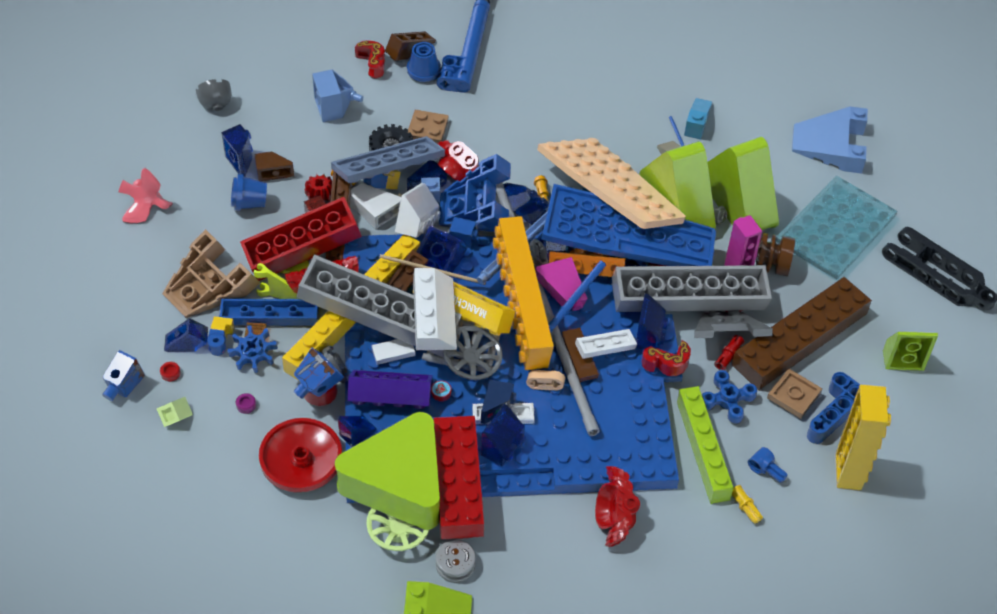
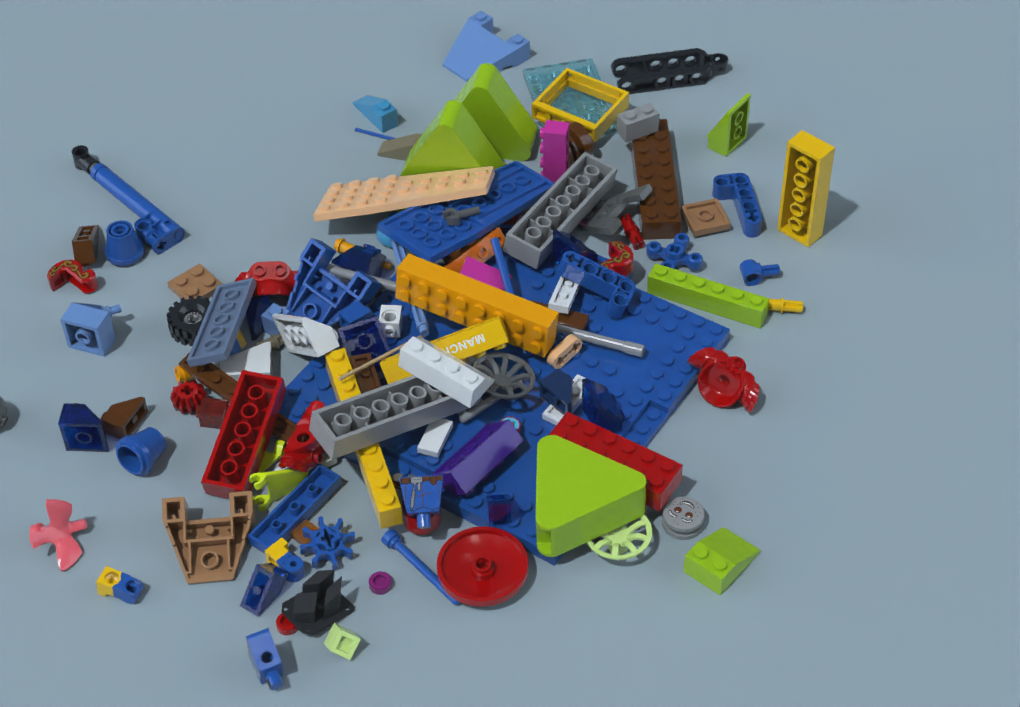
camera: 50 degrees left, 5 degrees down
none -> leg [96,566,144,604]
none -> black piece [282,570,355,635]
none -> white brick [378,305,403,338]
none -> blue piece [381,529,461,605]
none -> dark grey bar [443,206,480,225]
none -> yellow window [532,68,629,144]
none -> blue beam [557,251,636,318]
none -> light grey brick [617,103,659,142]

